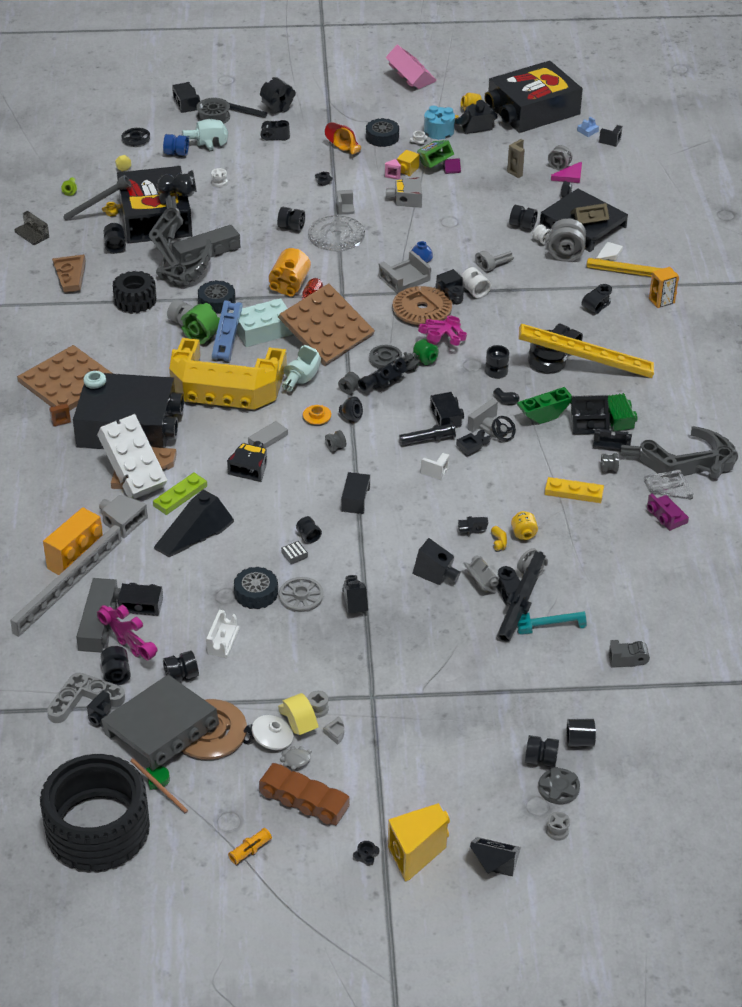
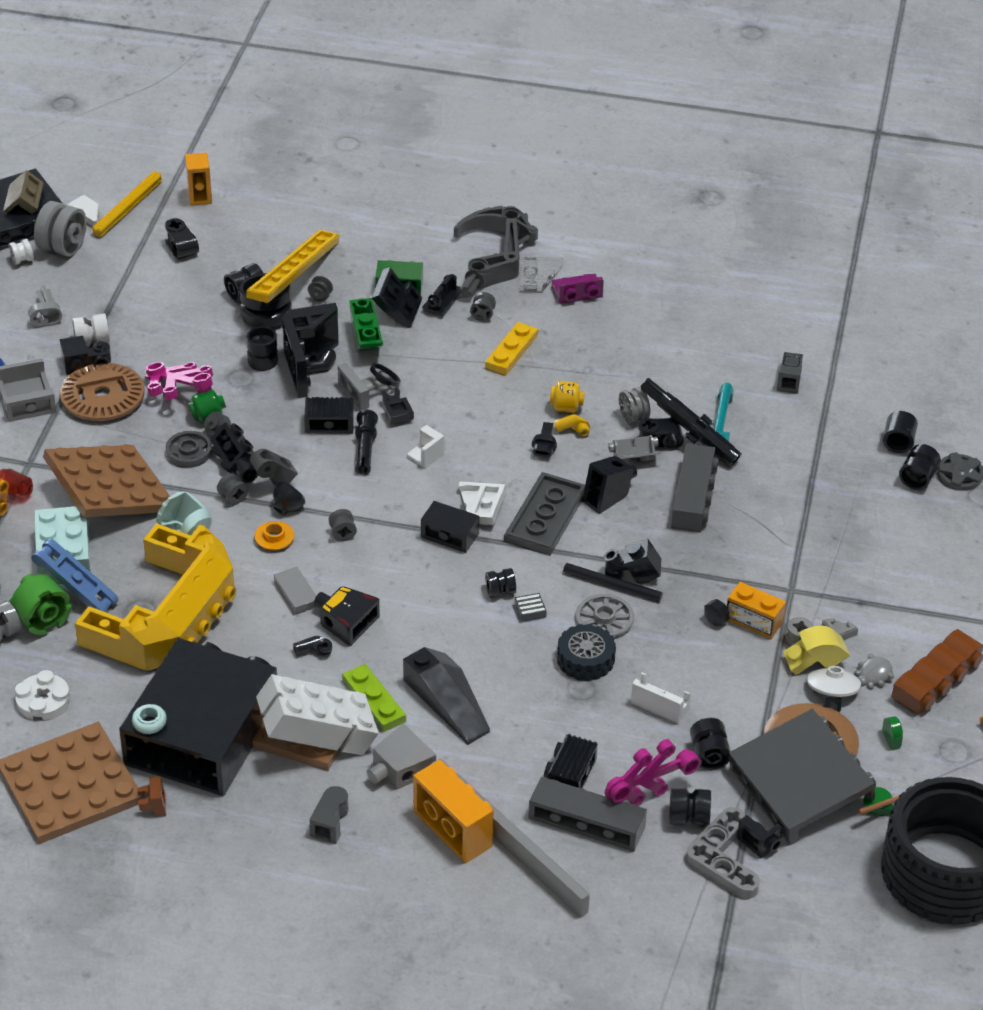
camera: 75 degrees left, 0 degrees up
none -> white plate [15,670,70,721]
none -> dark grey leg [250,449,298,486]
none -> black bracket [282,303,339,398]
none -> black arm [293,635,333,656]
none -> dark grey wheel [308,276,333,301]
none -> dark grey leg [309,786,348,844]
none -> white wing [459,481,507,525]
none -> dark grey tile [504,472,585,556]
none -> black bar [563,563,663,602]
none -> dark grey brick [671,443,719,532]
none -> black tile [704,599,730,626]
none -> light orange brick [727,582,786,639]
none -> green tile [882,716,903,750]

